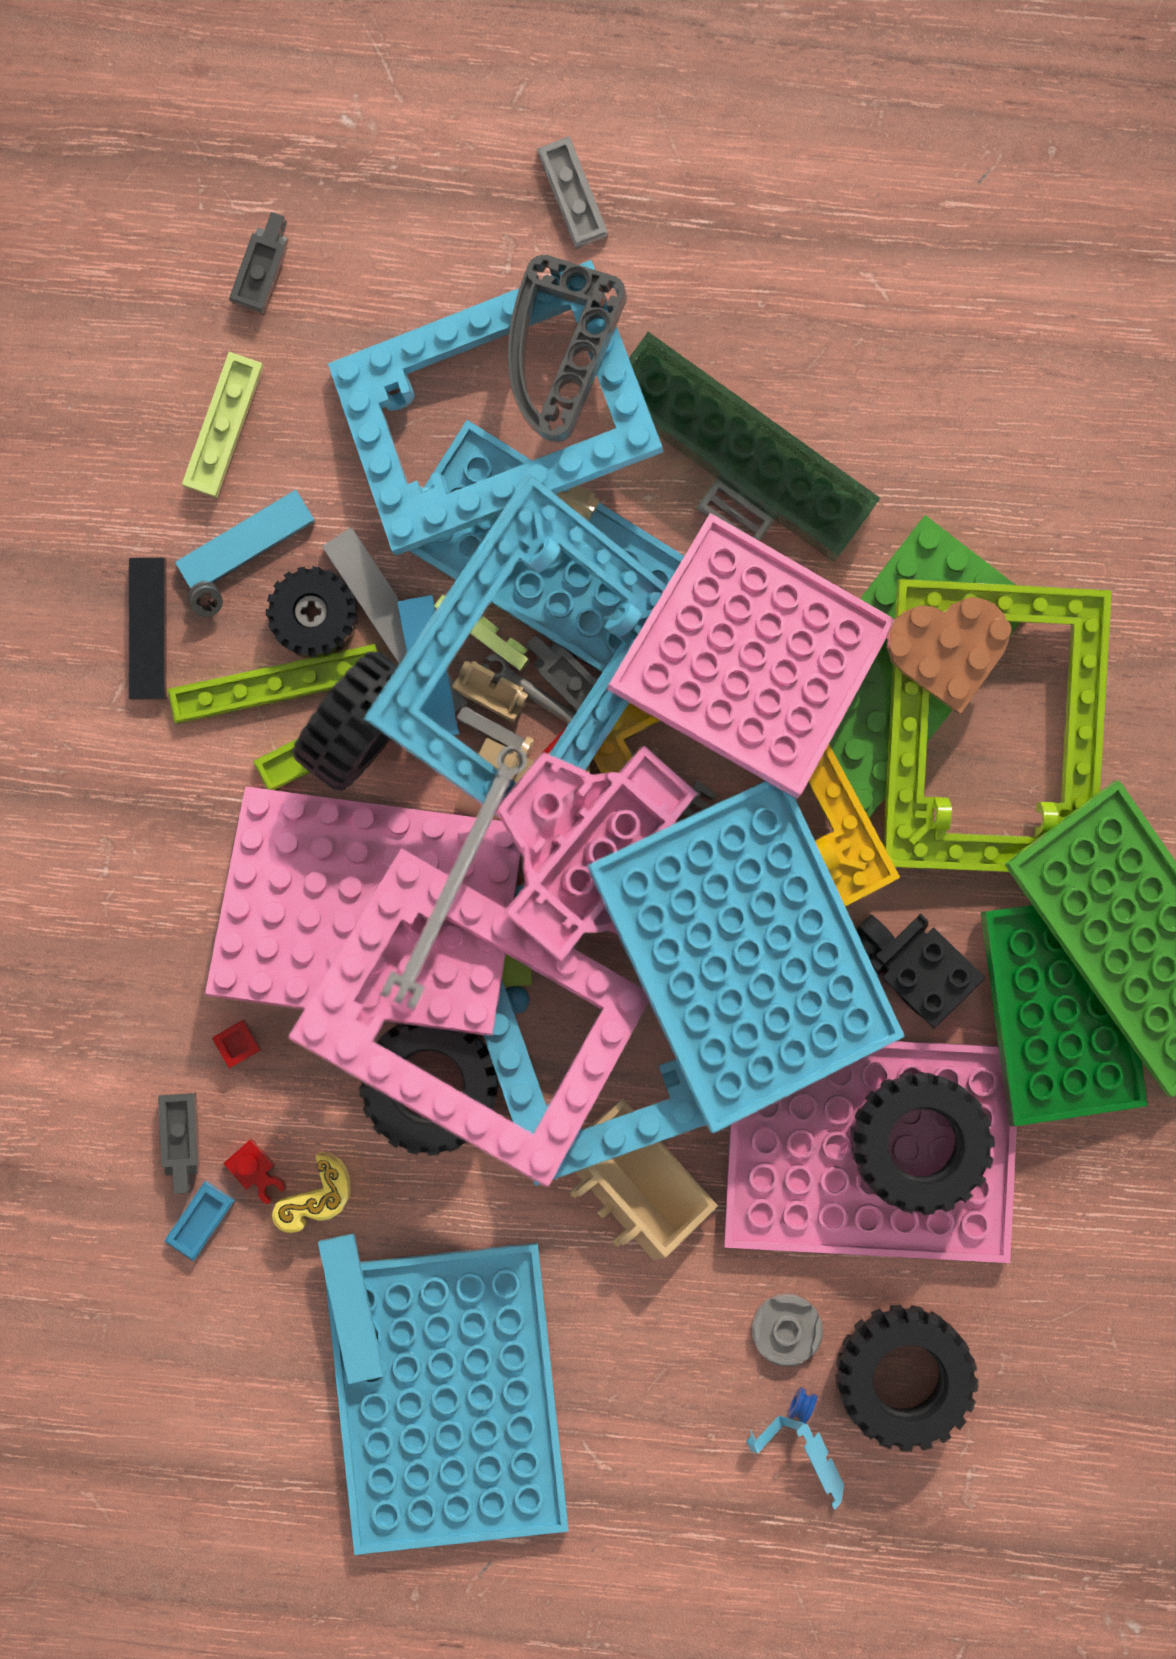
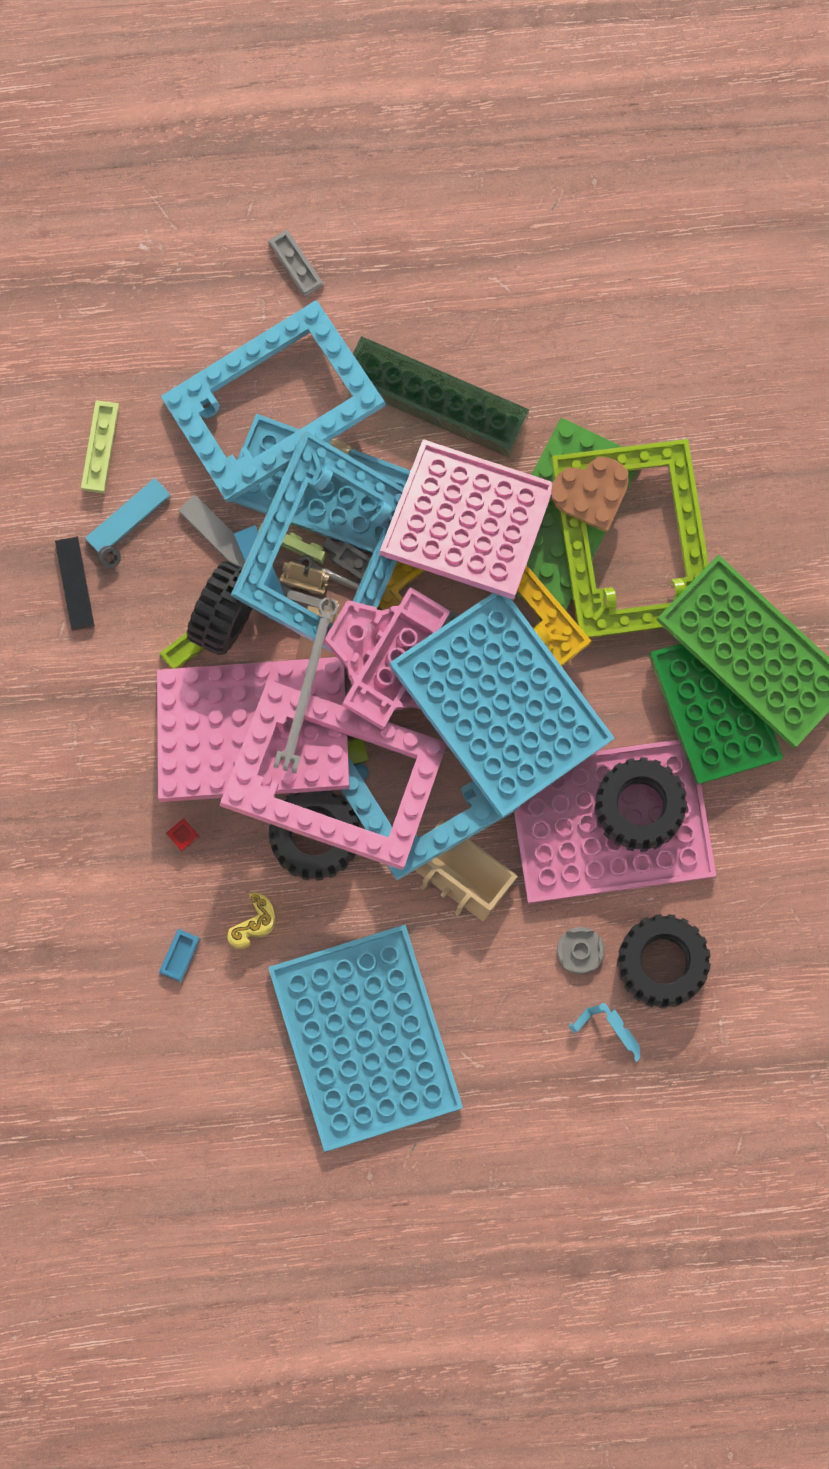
camera: 10 degrees left, 10 degrees down
dark grey hinge [158,1093,200,1194] -> none
lime tile [167,644,377,724] -> none
red plate [223,1138,287,1204] -> none
dark grey hinge [229,212,289,314] -> none
black bush [266,566,358,658] -> none
medium azure tile [318,1233,384,1384] -> none
dark grey beam [508,255,627,442] -> none
light grey tile [696,478,775,541] -> none
blue bush [787,1387,818,1424] -> none
black plate [856,913,985,1029] -> none

